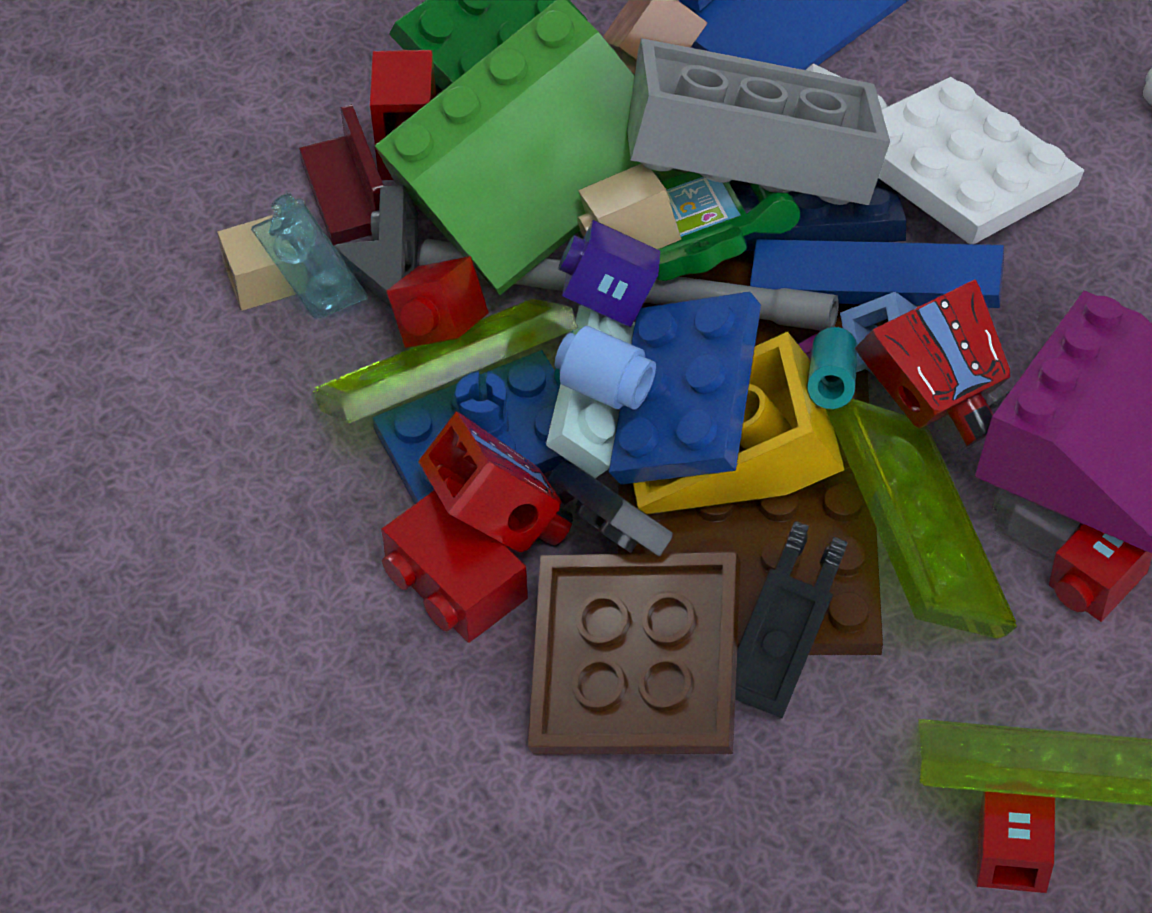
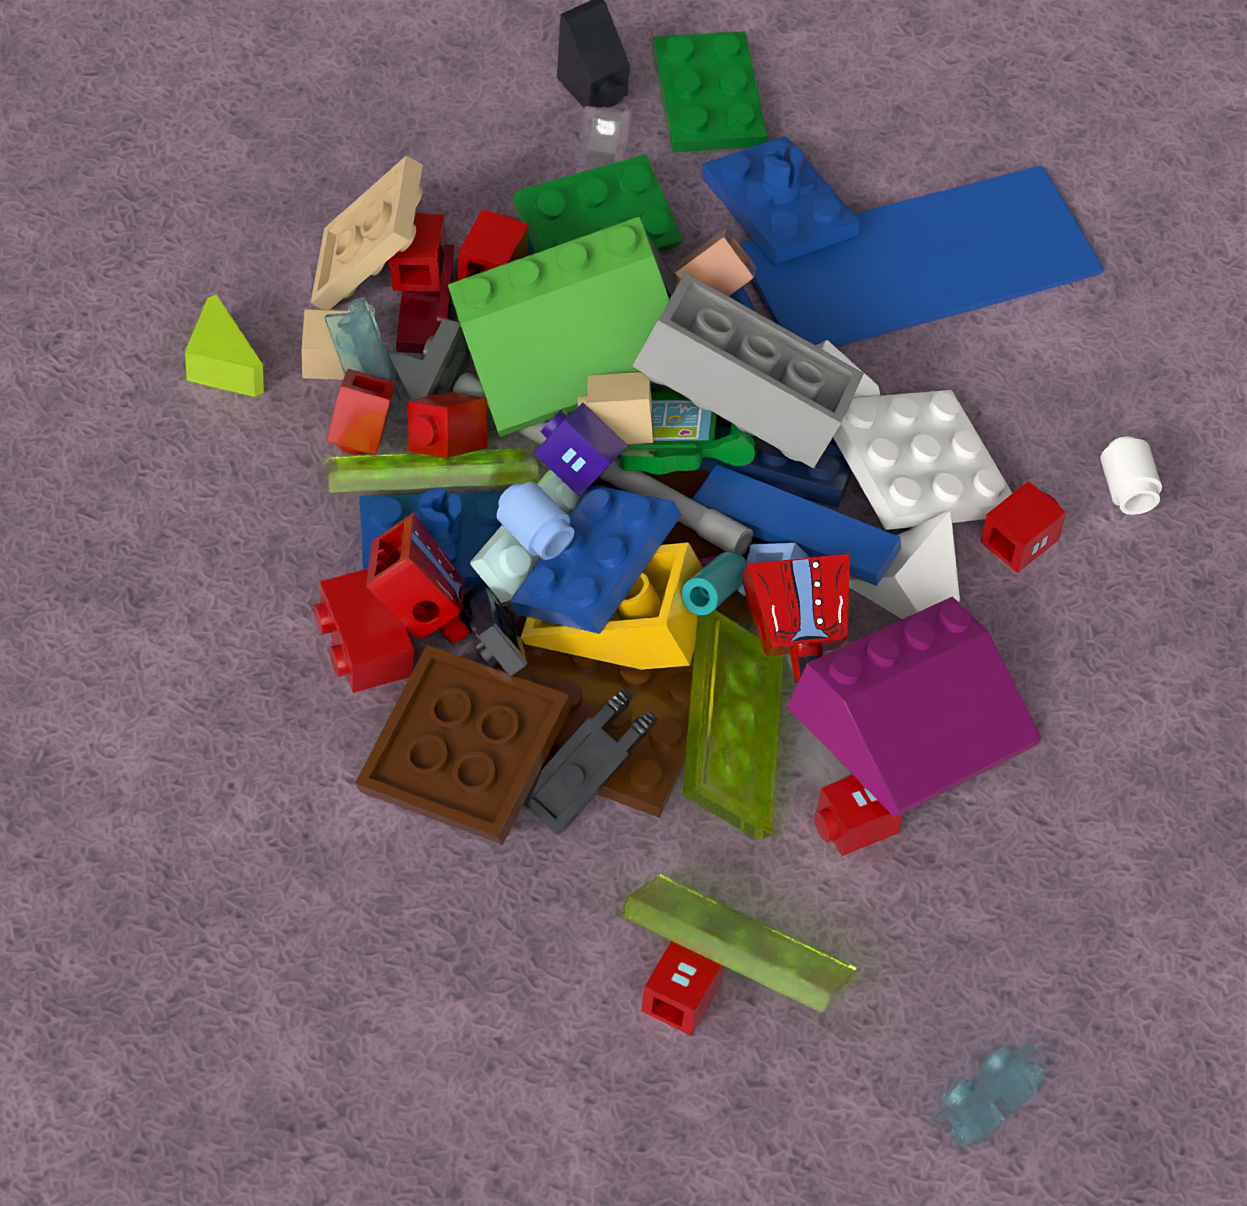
camera: 15 degrees right, 0 degrees up
none -> lime slope [185,294,264,397]
none -> tan plate [310,155,423,310]
none -> brick [326,369,397,455]
none -> red brick [388,213,448,292]
none -> white slope [849,509,960,619]
none -> red brick [980,481,1066,573]

